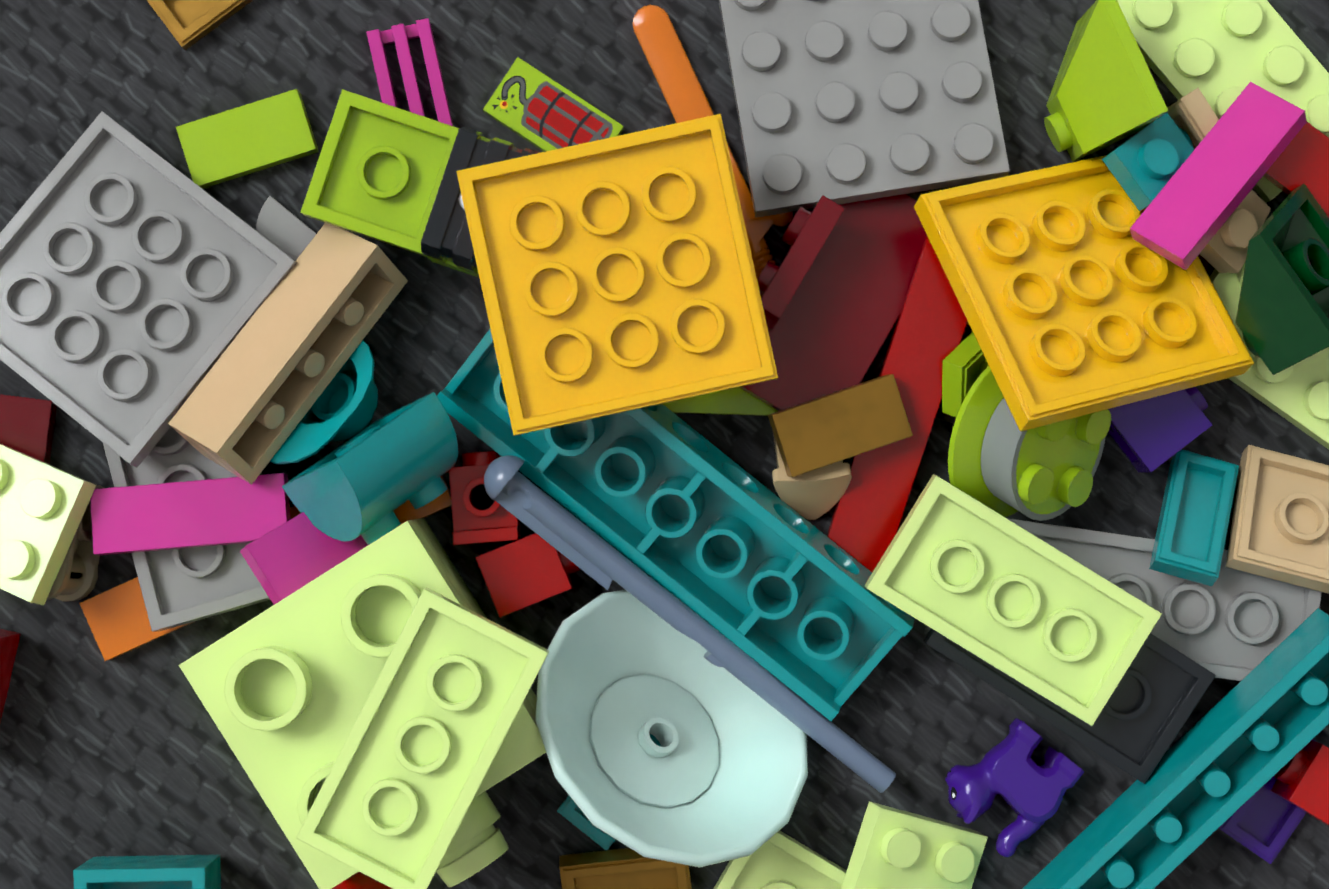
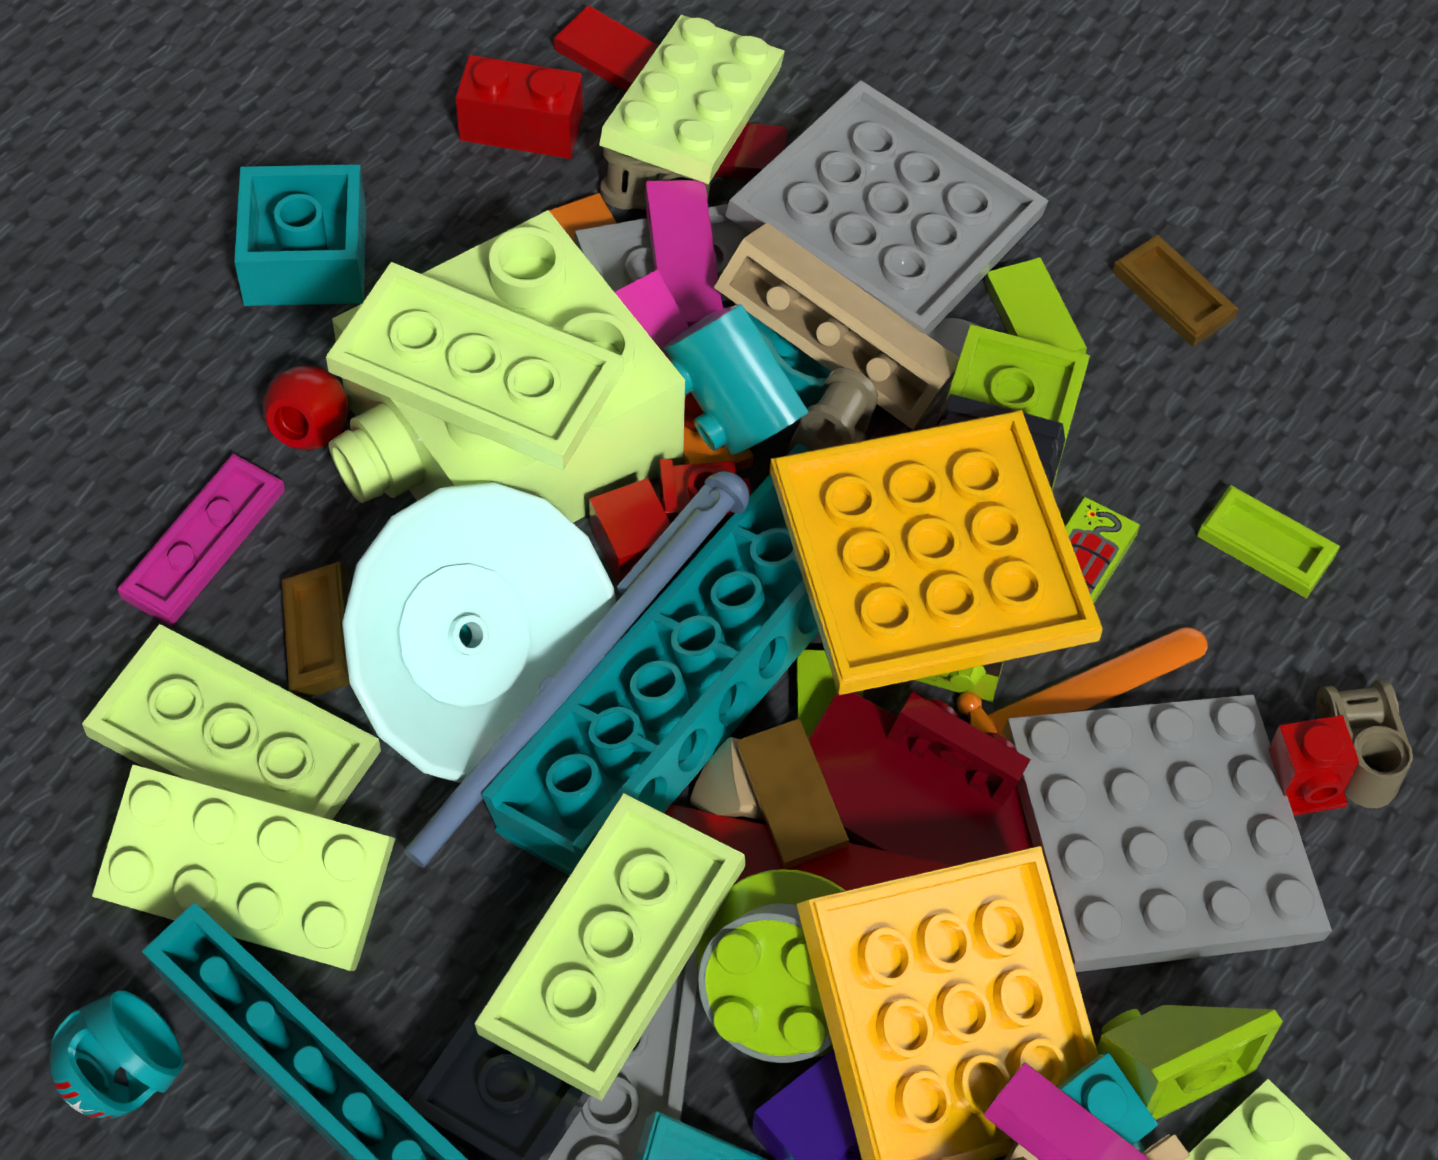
camera: 90 degrees right, 30 degrees down
dark pink tile [366,18,454,127] -> none
dark purple animal [945,718,1084,857] -> none
none -> dark tan piece [786,368,878,455]

